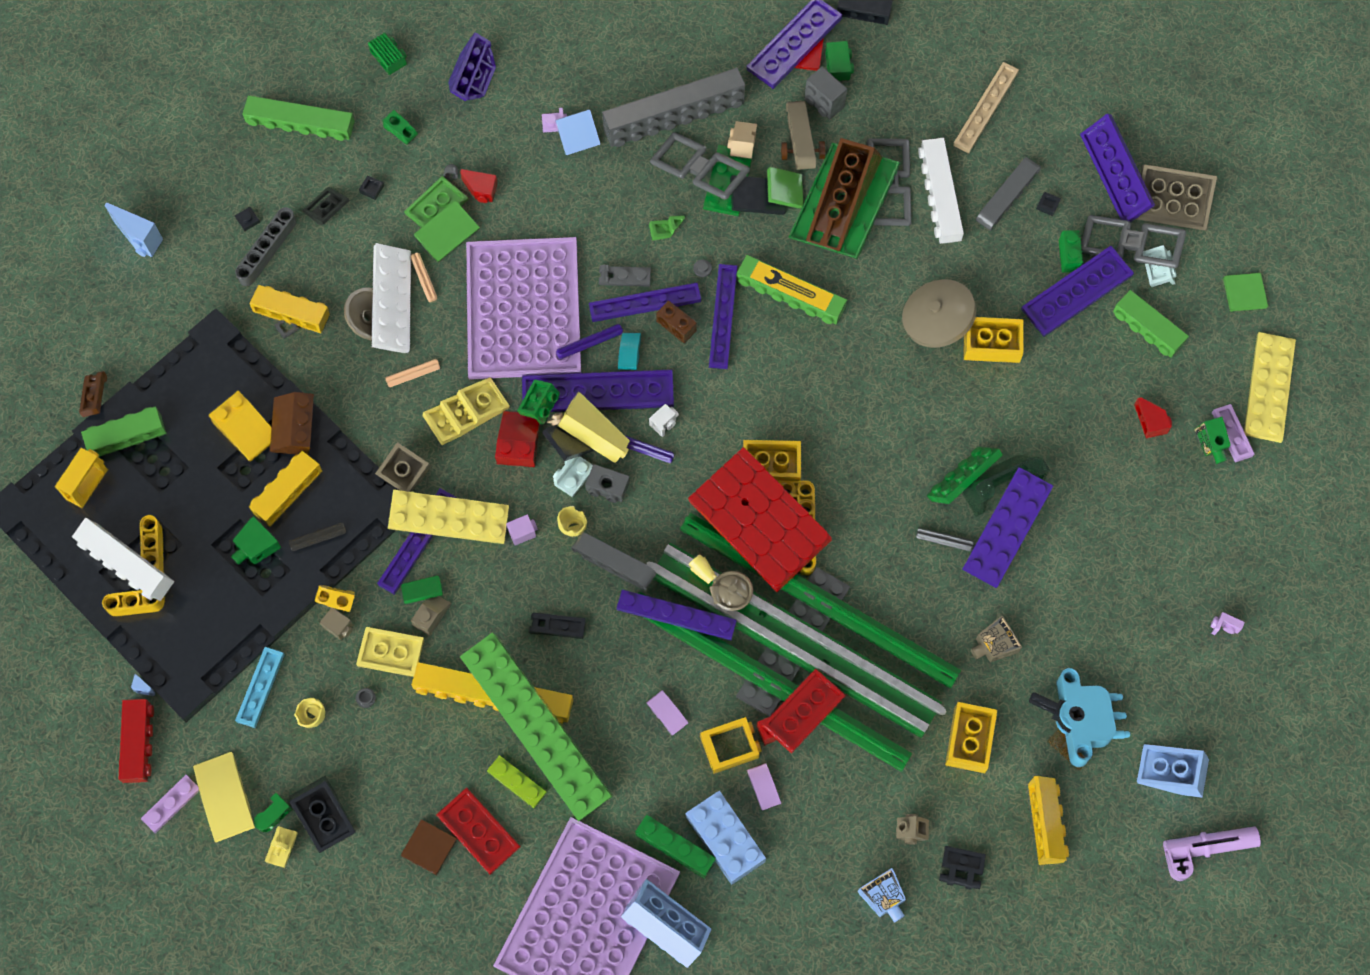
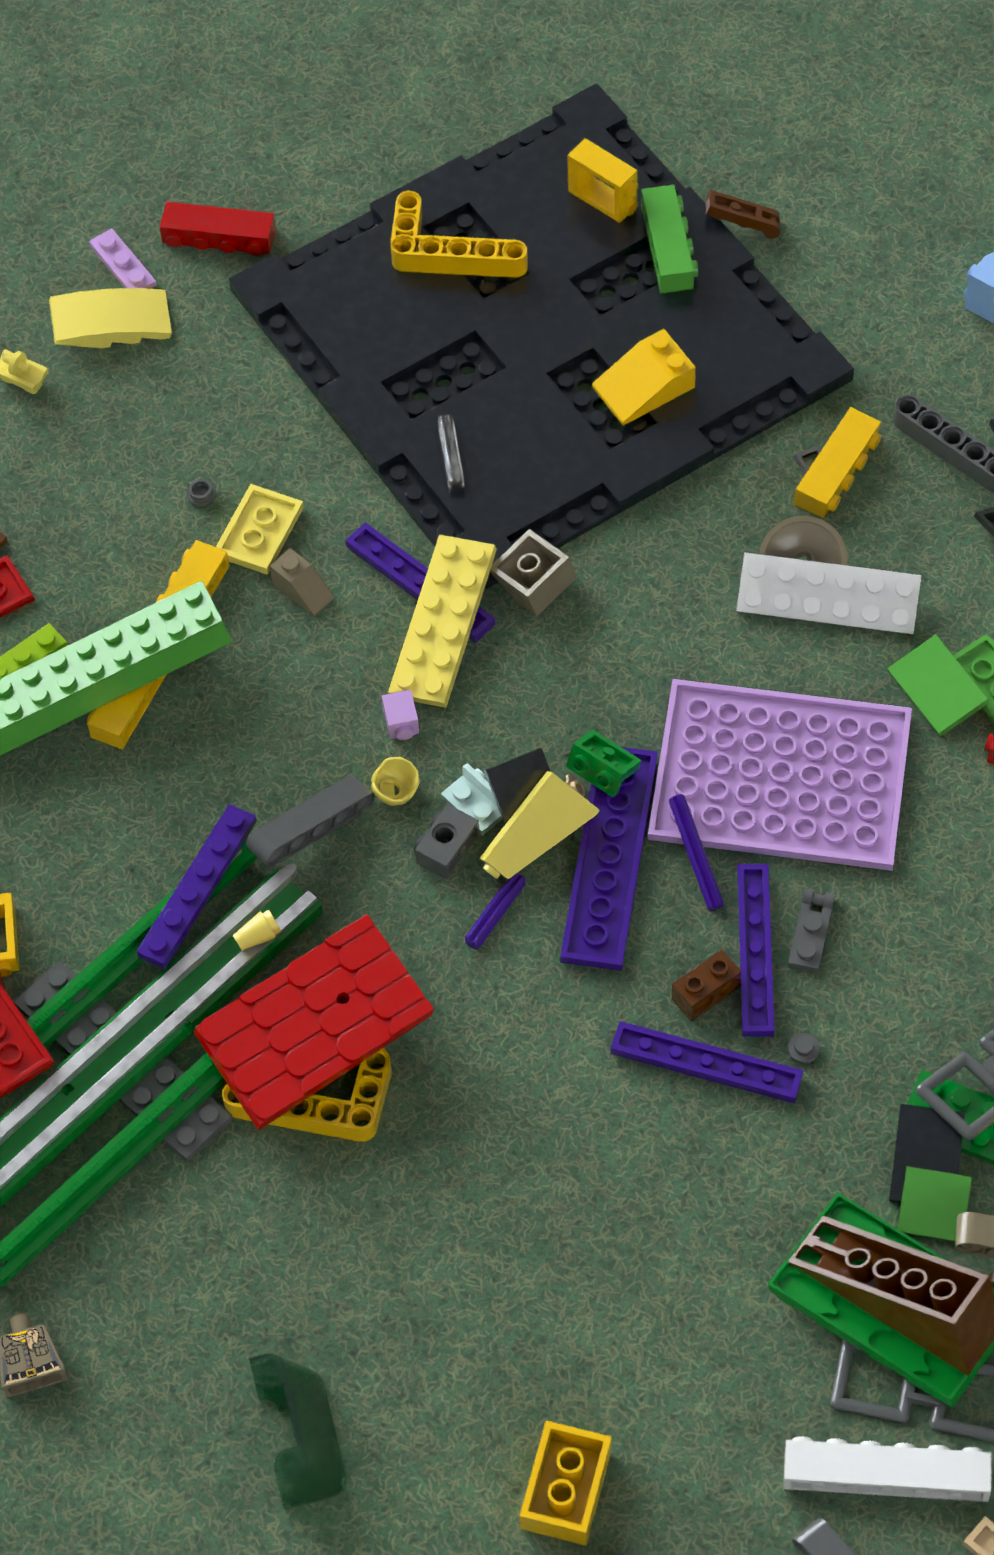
camera: 105 degrees right, 10 degrees down
white brick [72,518,174,601] -> none
light blue slope [131,674,155,696] -> none
green torso [231,516,281,565] -> none
medium azure plate [235,647,285,728] -> none
yellow brick [249,451,322,527] -> none
green leg [254,793,293,832] -> none
reddish brown slope [270,392,314,455] -> none
black slope [289,775,356,853] -> none
light yellow hair [294,697,325,728] -> none
yellow leg [315,585,355,612] -> none
dark tan brick [320,607,353,640] -> none
light nougat axle [386,359,440,387] -> none
green slope [401,576,443,604] -> none
light nougat axle [411,253,437,302] -> none
light yellow slope [423,377,510,445] -> none
red slope [495,411,540,467] -> none
black plate [529,613,586,639] -> none
teal slope [618,333,642,370] -> none
lavender slope [646,690,688,735] -> none
bright green slope [649,216,685,241] -> none
white brick [649,404,679,437] -> none
dark tan piece [709,571,753,611] -> none
brick [737,255,847,325] -> none
yellow brick [743,440,801,481] -> none
dark tan dish [902,279,977,348] -> none
axle [916,527,973,551] -> none
green plate [927,447,1003,504] -> none
dark purple plate [962,467,1054,588] -> none

